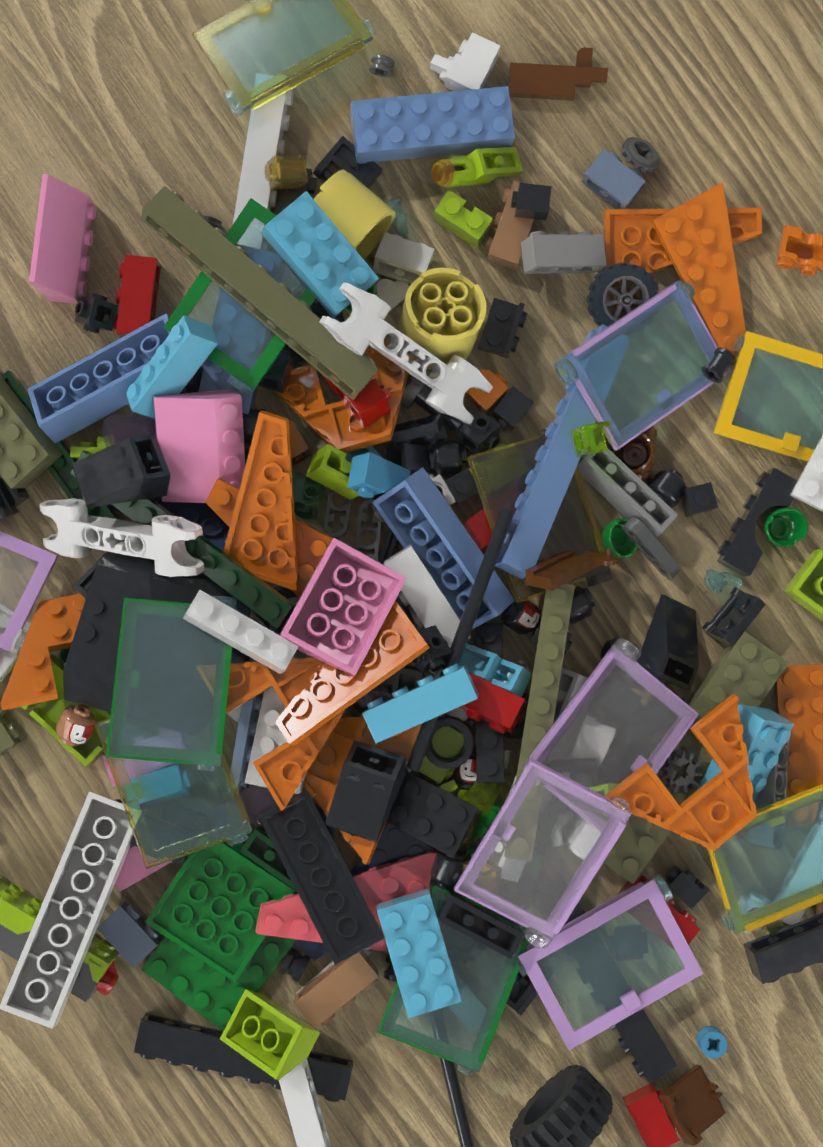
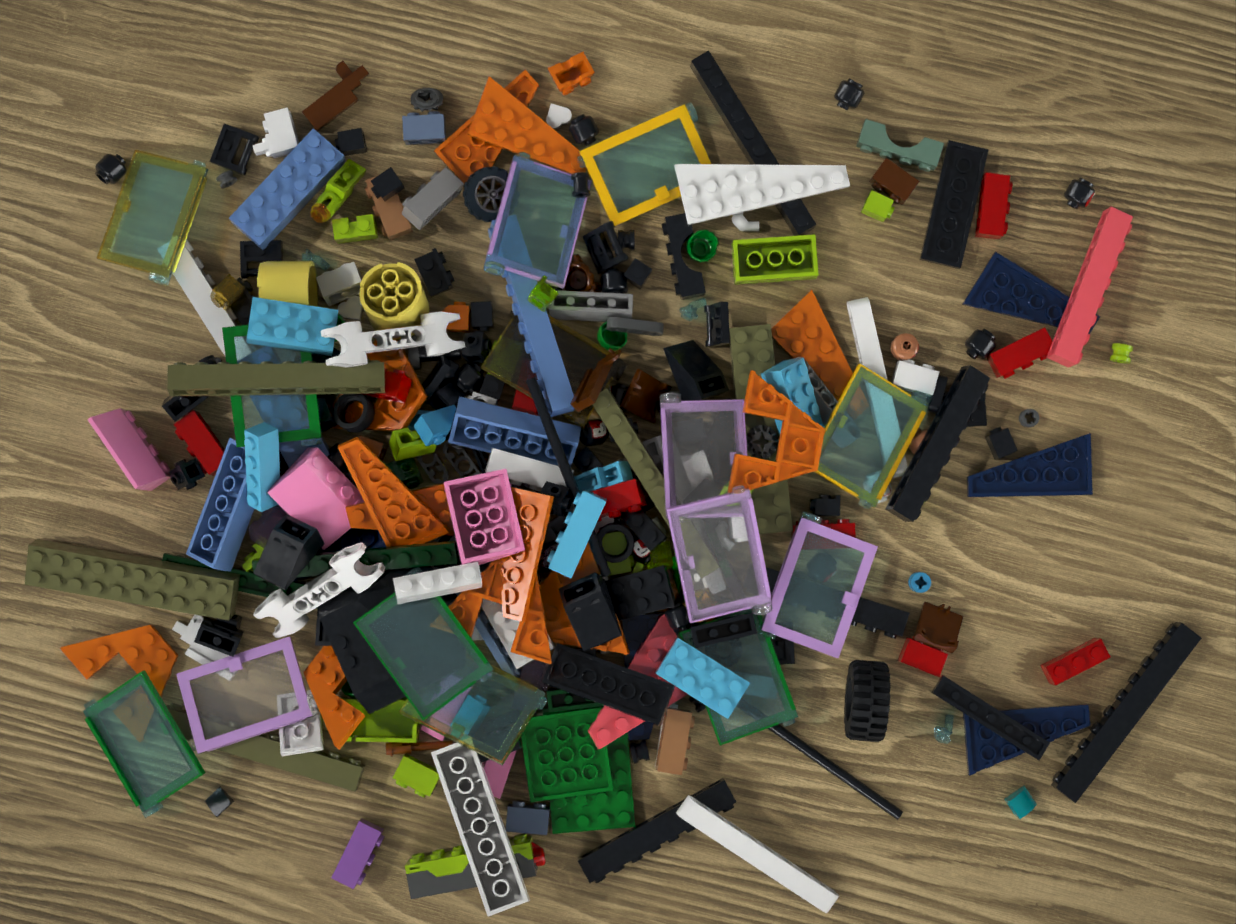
camera: 45 degrees left, 0 degrees up
nougat head [56,704,97,746] -> none
lime slope [220,989,320,1080] -> none
none -> black brick [162,396,208,422]
none -> black plate [209,124,260,176]
none -> black tyre [333,394,375,433]
none -> black brick [335,128,367,156]
none -> dark orange pin [386,740,453,757]
none -> lime brick [393,754,440,798]
none -> white tile [546,104,572,130]
none -> black head [569,114,599,146]
none -> black plate [582,221,629,274]
none -> black wheel [618,230,635,250]
none -> reddish brown piece [620,369,671,424]

